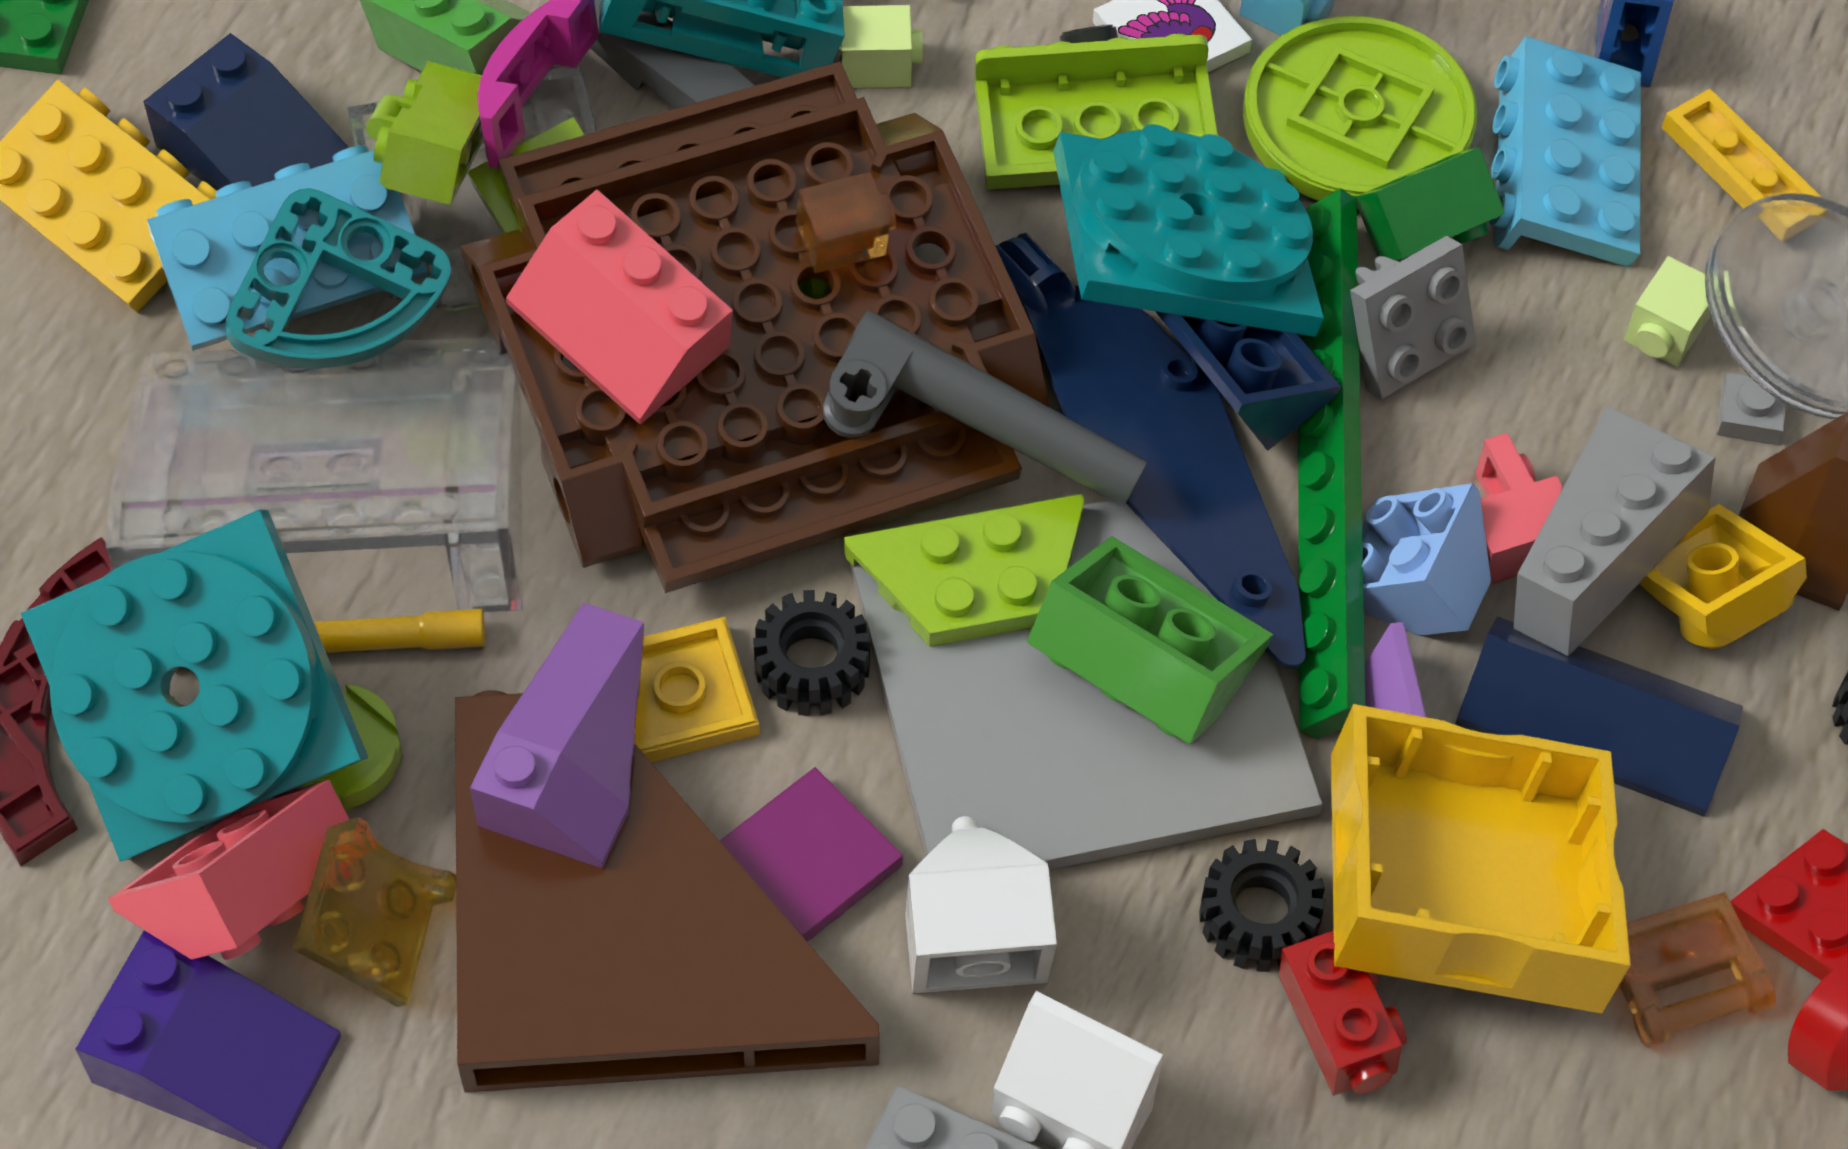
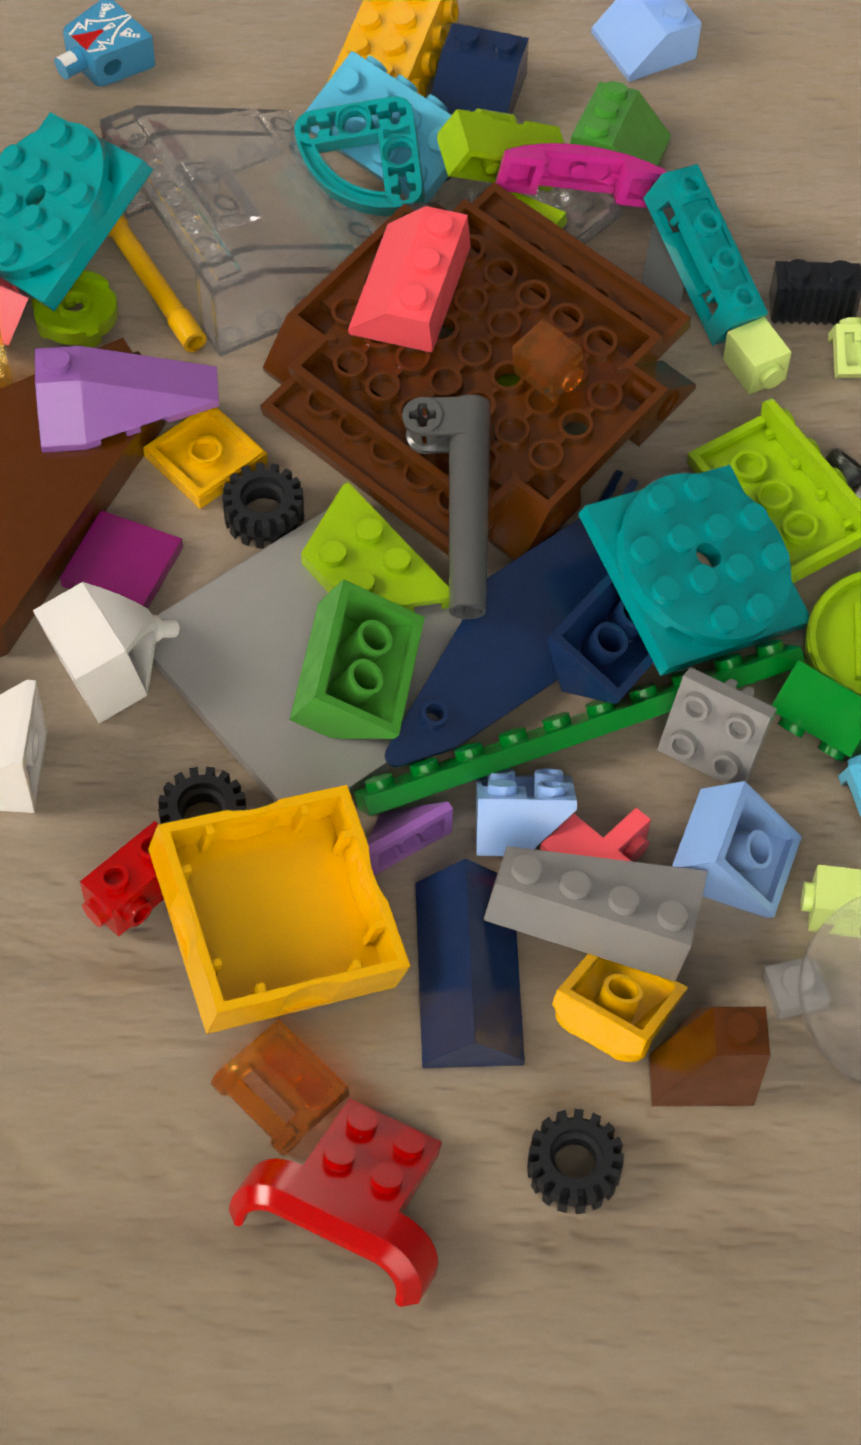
camera: 65 degrees right, 0 degrees up
none -> light blue slope [672,781,802,918]

